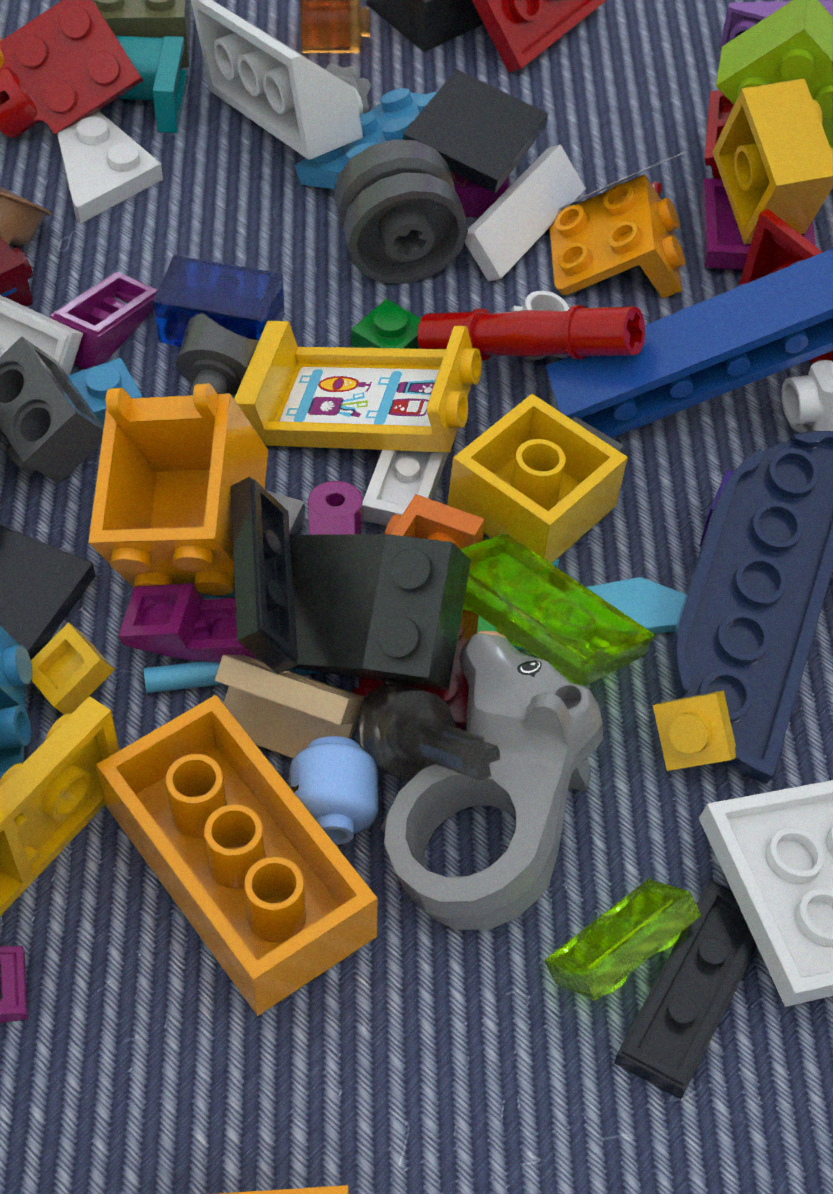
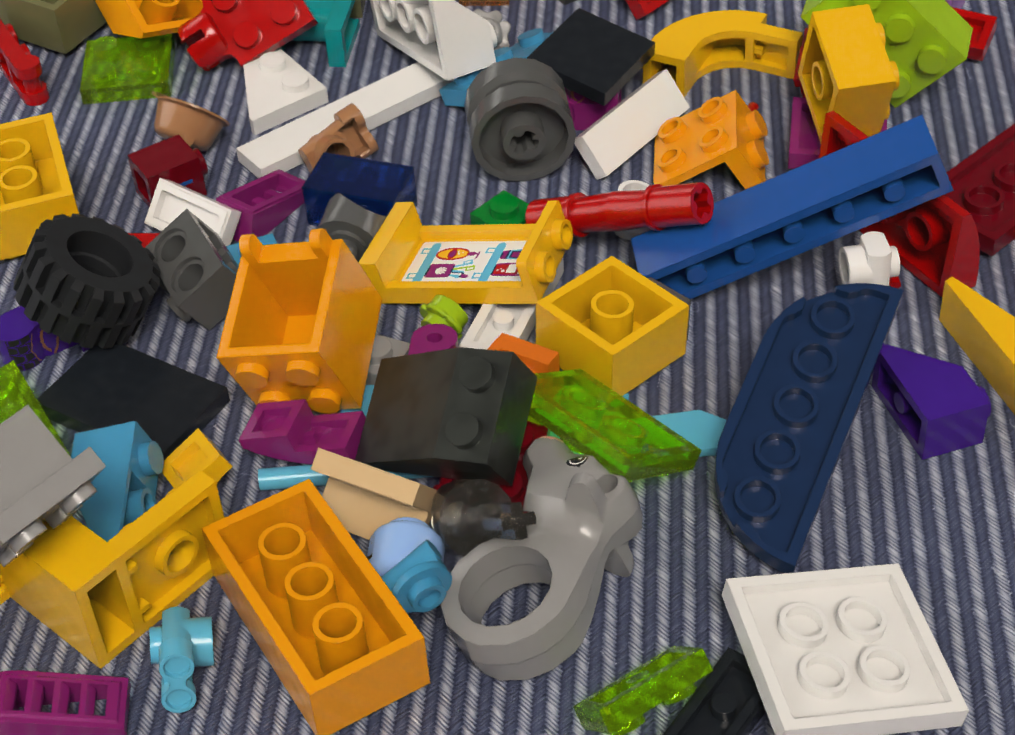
camera: 10 degrees right, 10 degrees down
black tile [231,476,298,674] -> none
white sticker [559,151,687,209] -> none
yellow plate [653,690,736,771] -> none
none -> medium azure plate [149,607,214,713]
none -> white tile [236,62,454,178]
none -> medium nougat plate [298,103,379,179]
none -> dark azure plate [381,539,452,613]
none -> lime plate [419,295,468,340]
none -> yellow arch [643,10,803,97]

